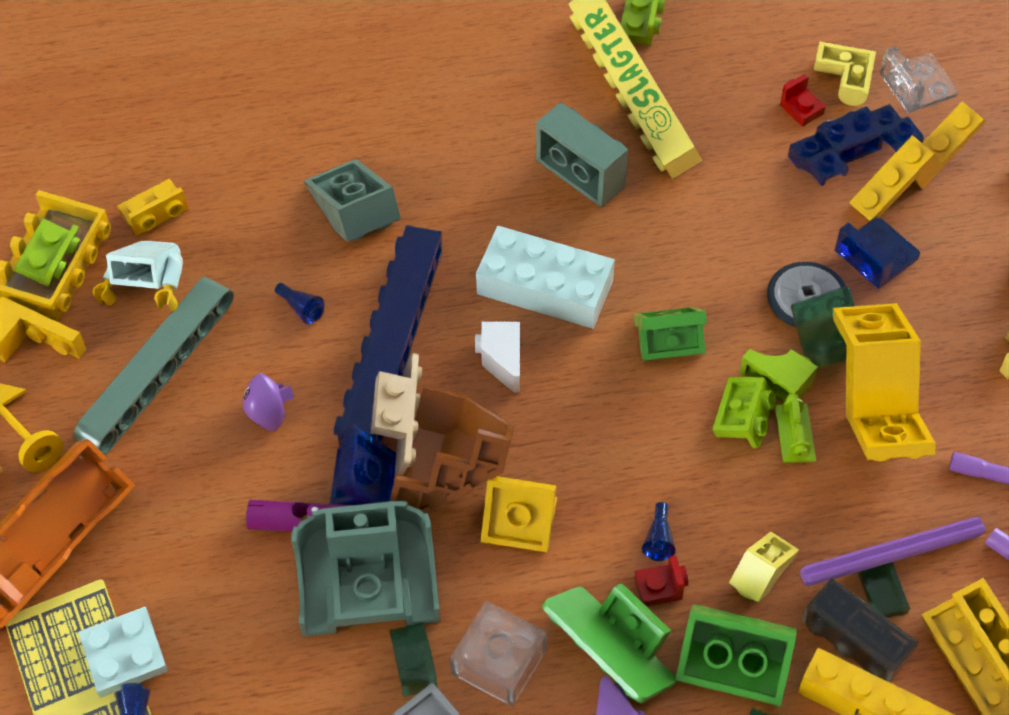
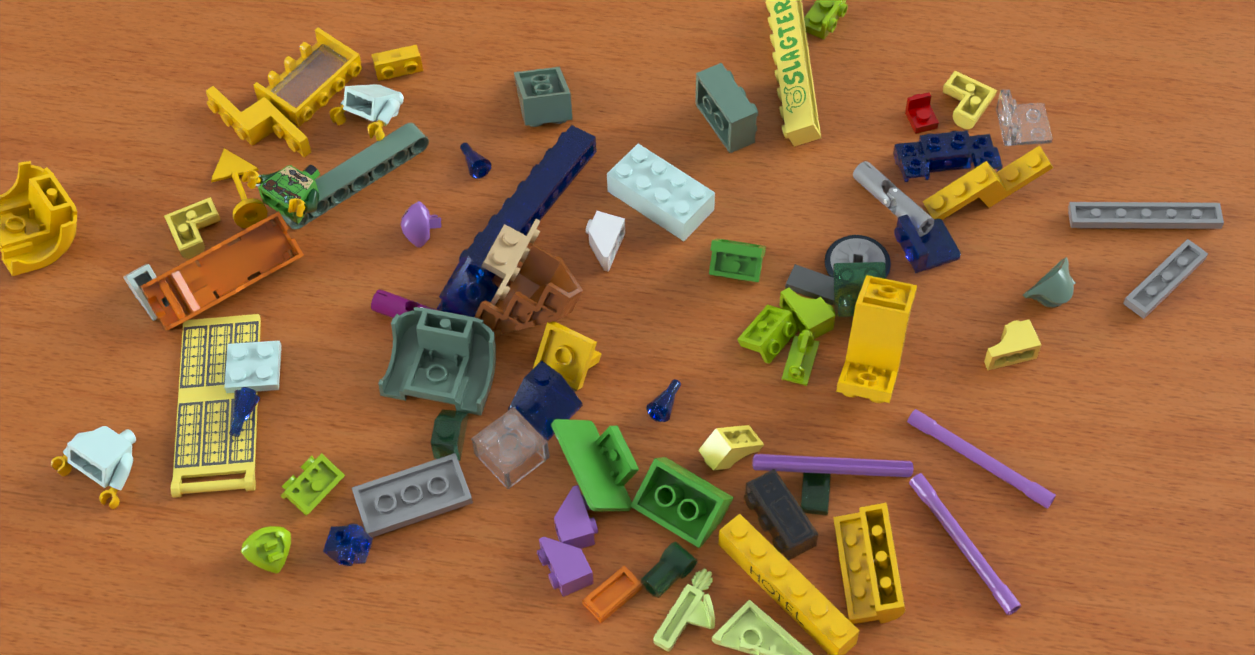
camera: 20 degrees right, 0 degrees up
lime bracket [15,218,81,287] -> none
red bracket [634,556,689,607] -> none
none -> torso [241,165,320,224]
none -> clear blue slope [508,361,583,441]
none -> dark grey tile [785,264,842,305]
none -> light grey piece [853,161,934,237]

